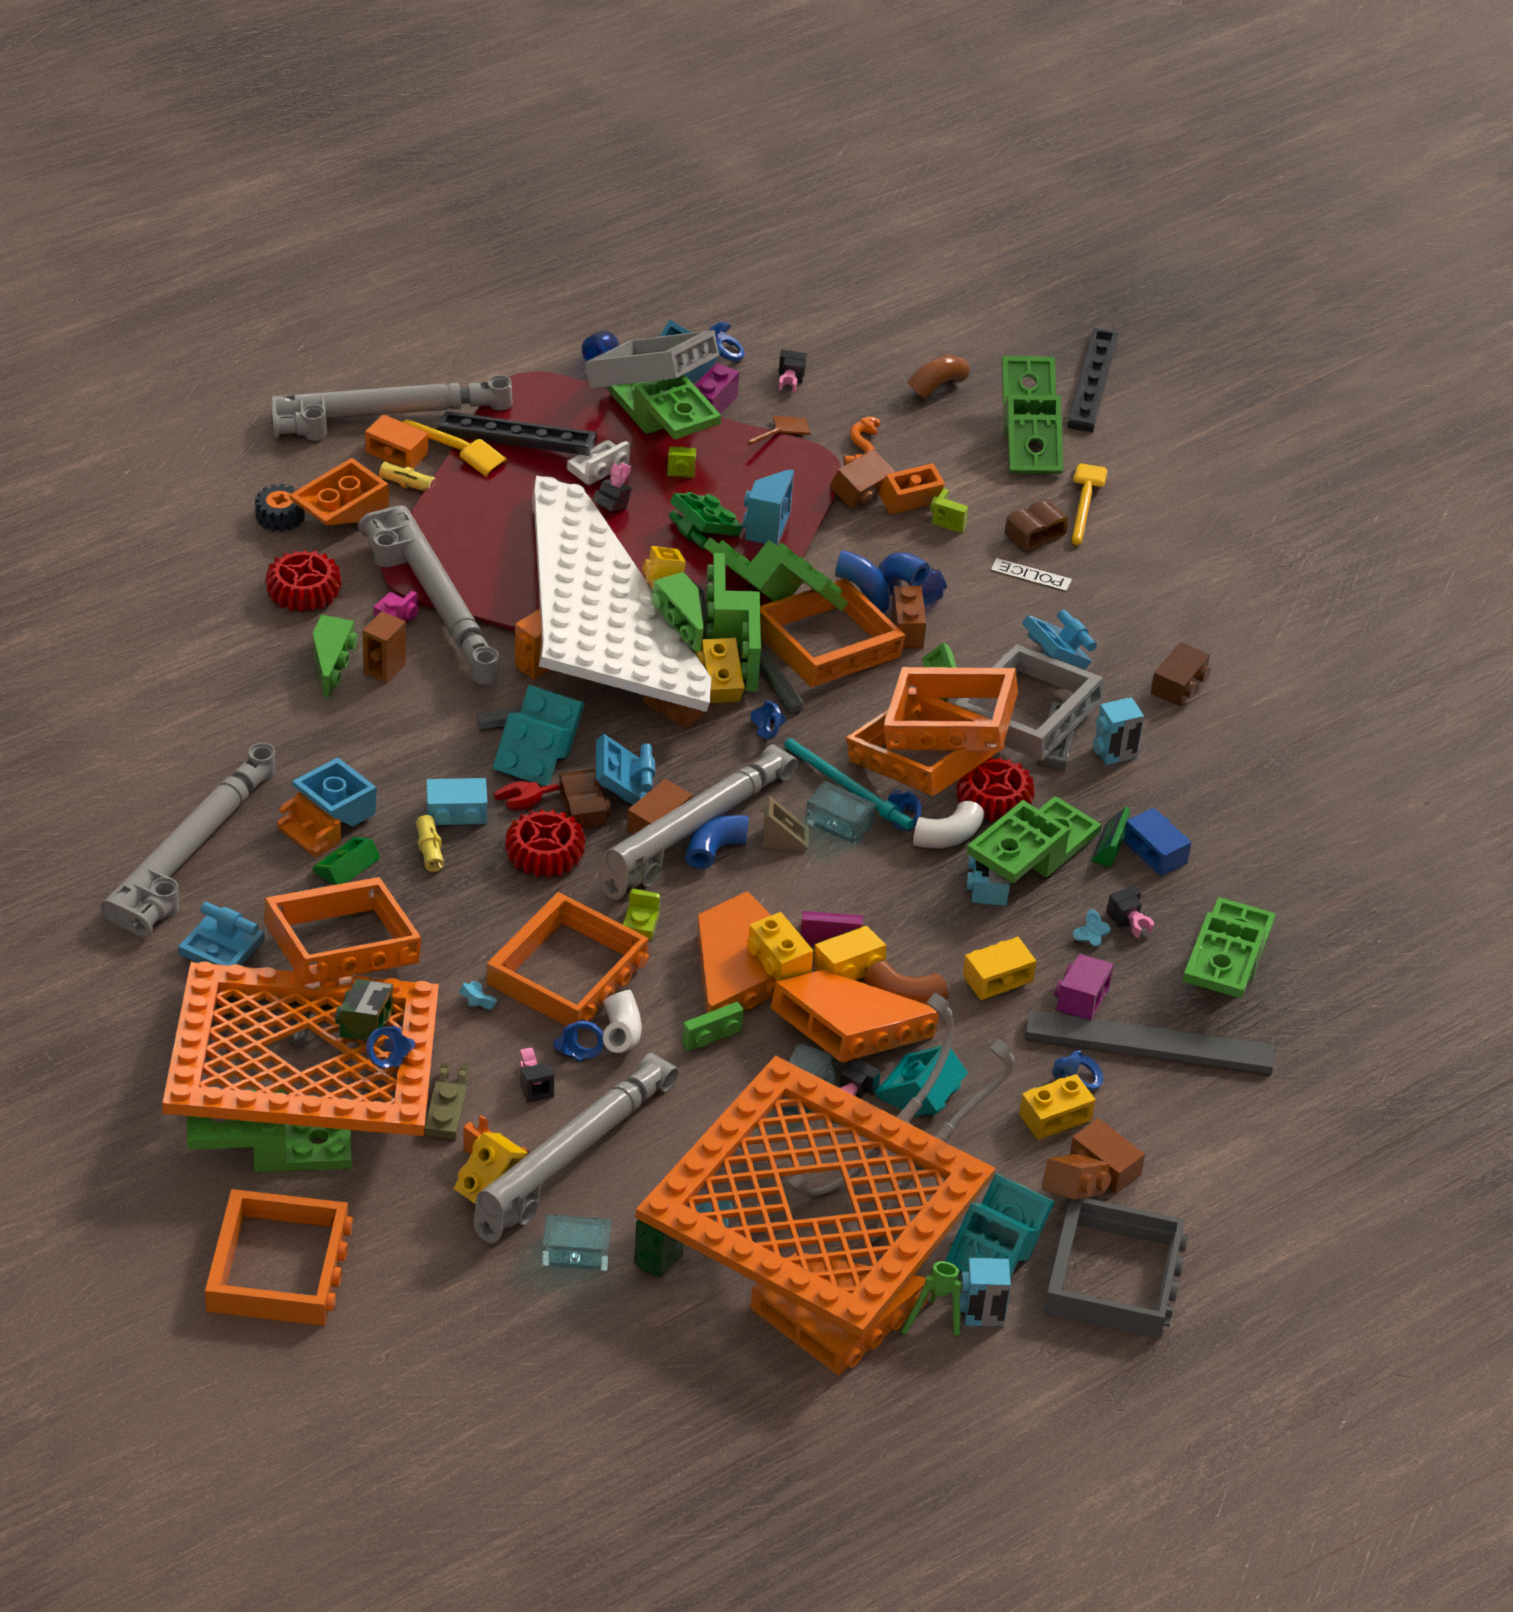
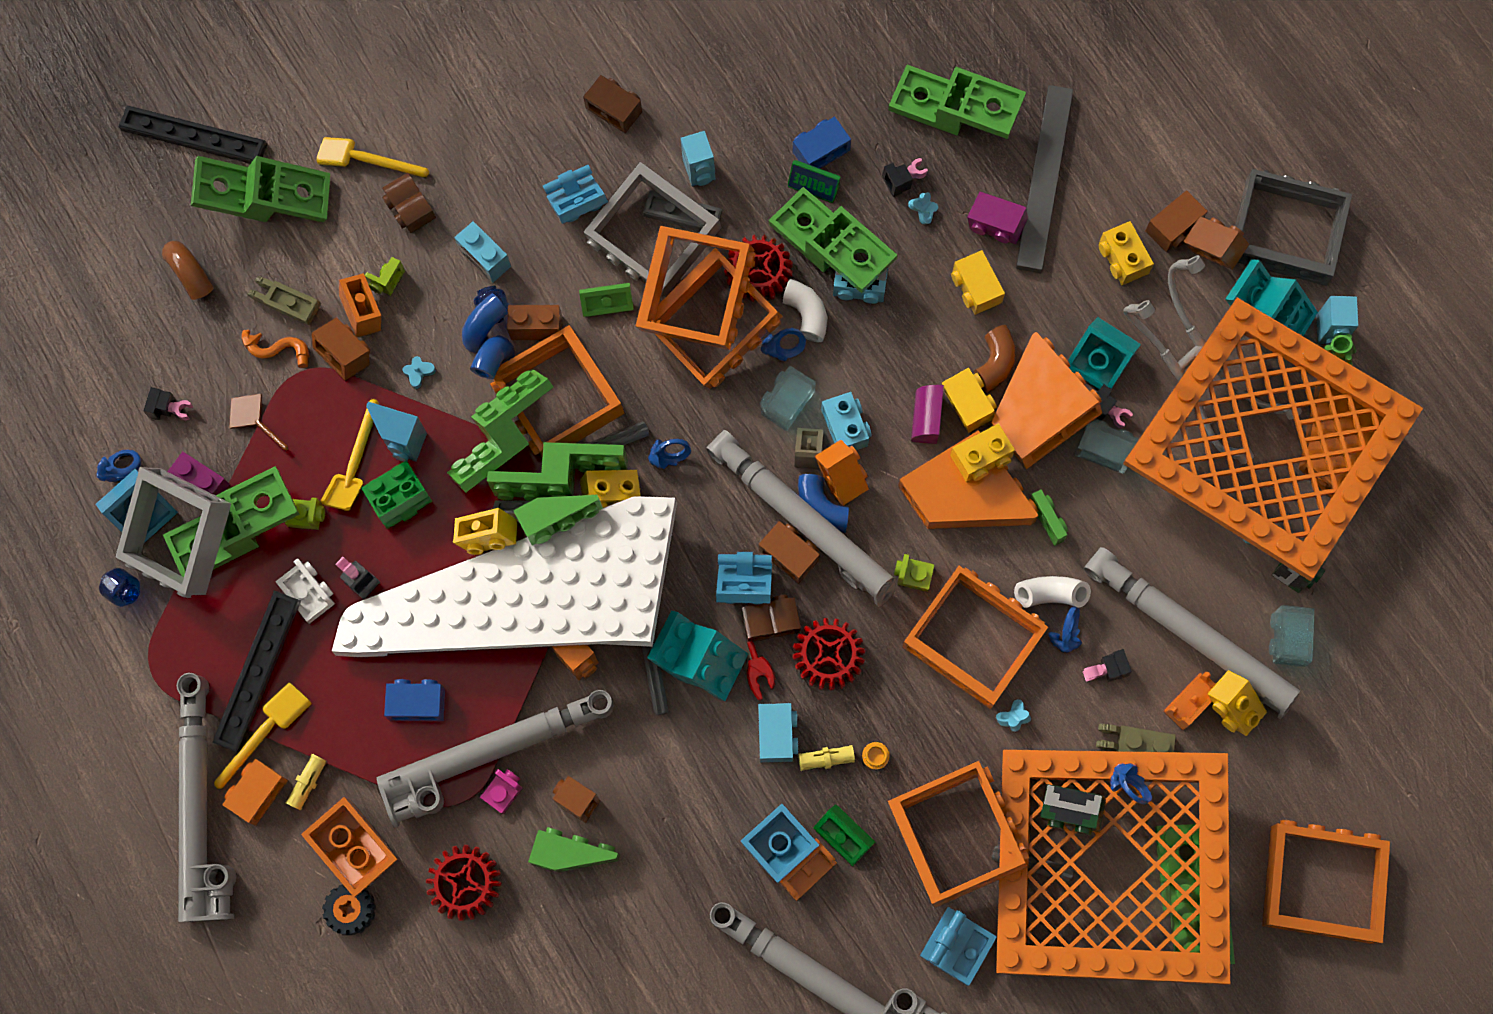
camera: 80 degrees left, 30 degrees up
teal bar [784,738,914,830] -> none
white sticker [991,558,1072,591] -> none
blue piece [1051,1050,1104,1091] -> none
none -> olive hinge [247,276,321,325]
none -> yellow piece [321,399,379,511]
none -> blue brick [384,679,445,721]
none -> medium azure piece [403,356,436,389]
none -> medium azure brick [454,221,511,283]
none -> orange brick [815,440,869,506]
none -> medium azure brick [821,392,872,450]
none -> light orange plate [862,742,890,770]

